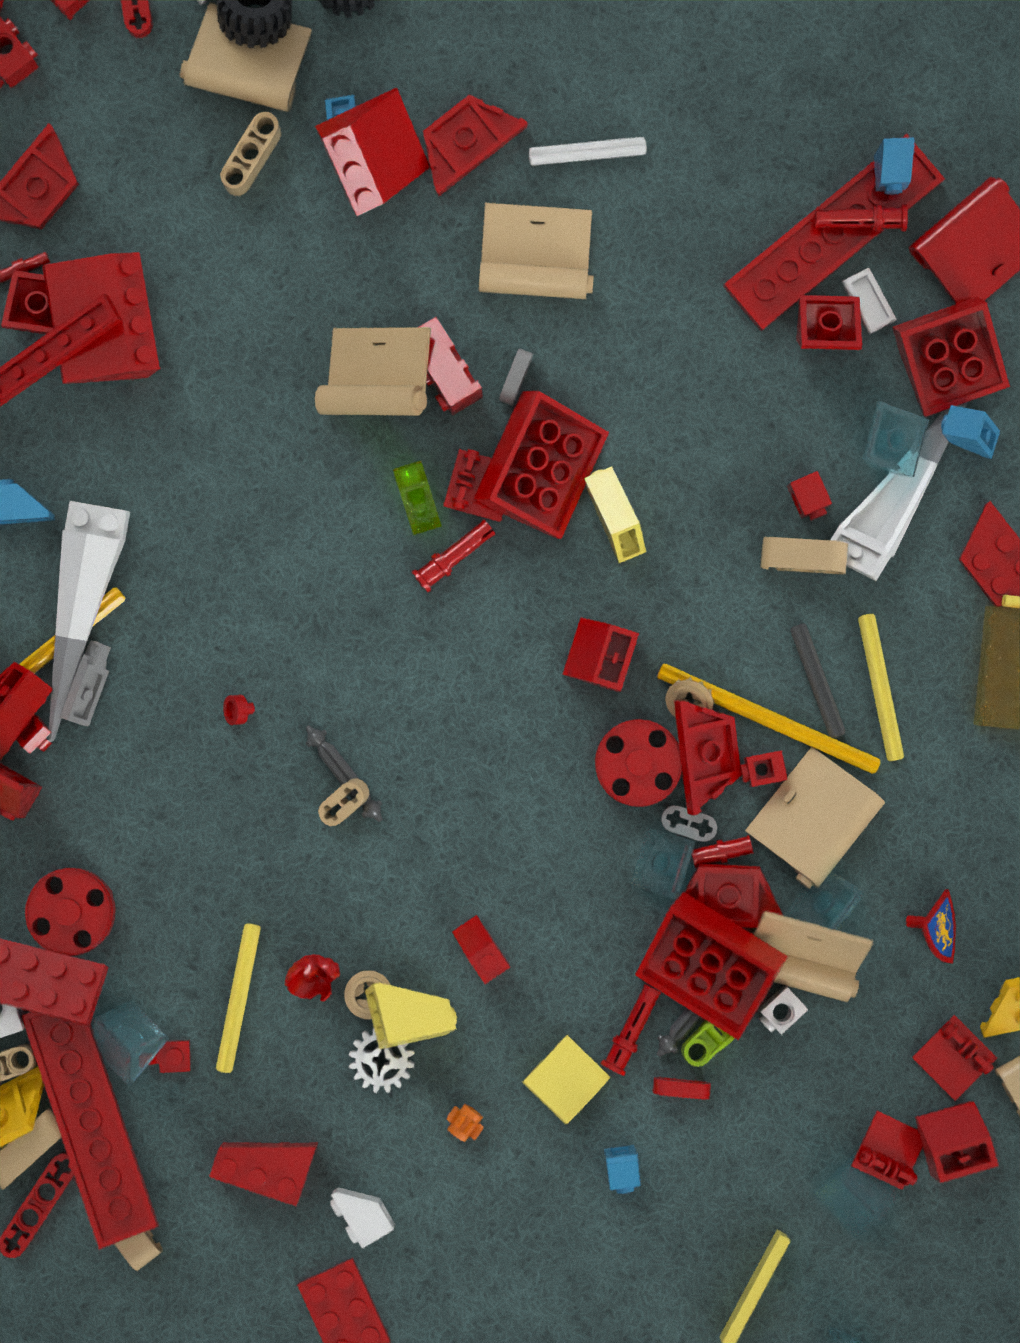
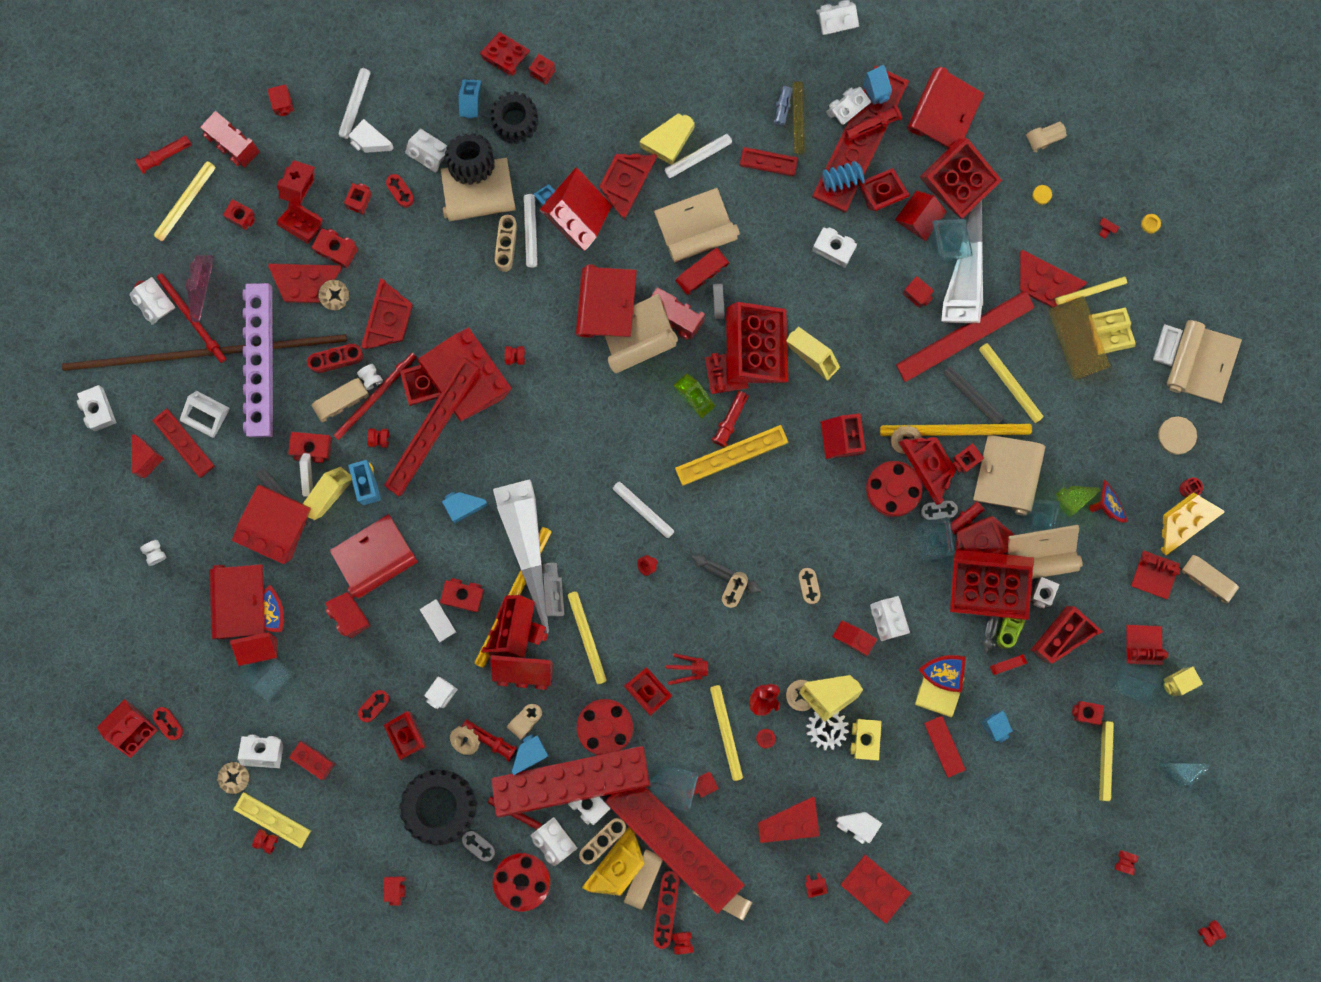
camera: 30 degrees left, 5 degrees down
orange gear [446,1104,484,1142] -> none
red pin [600,984,661,1076] -> none
tan beam [760,537,848,574] -> none
white tile [842,268,897,335] -> none
red slope [915,1101,998,1183] -> none
dark azure slope [941,405,1000,459] -> none
none -> red wheel [505,346,525,365]
none -> white axle [524,194,537,268]
none -> light yellow axle [568,592,607,684]
none -> red door [575,264,637,338]
none -> white axle [613,482,674,538]
none -> red slope [624,667,672,716]
none -> light yellow slope [640,113,695,165]
none -> red plant [665,653,708,685]
none -> red wheel [672,931,694,954]
none -> red beam [675,248,730,296]
none -> yellow plate [675,425,788,486]
none -> red tile [740,147,798,177]
none -> red tile [756,729,776,748]
none -> sand blue pin [774,86,793,126]
none -> clear yellow axle [793,82,805,154]
none -> tan beam [798,568,820,604]
none -> red tile [805,873,827,898]
none -> white brick [812,227,857,268]
none -> white bracket [816,0,859,35]
none -> dark azure piece [822,161,864,193]
none -> white bracket [826,87,871,125]
none -> light yellow brick [851,719,881,760]
none -> white bracket [870,596,910,641]
none -> red slope [895,190,947,242]
none -> red tile [896,291,1035,382]
none -> shield [918,655,966,693]
none -> red tile [924,716,966,778]
none -> red wedge [1031,606,1103,664]
none -> clear neon green slope [1054,486,1101,517]
none -> red brick [1072,701,1104,725]
none -> light yellow brick [1163,667,1203,696]

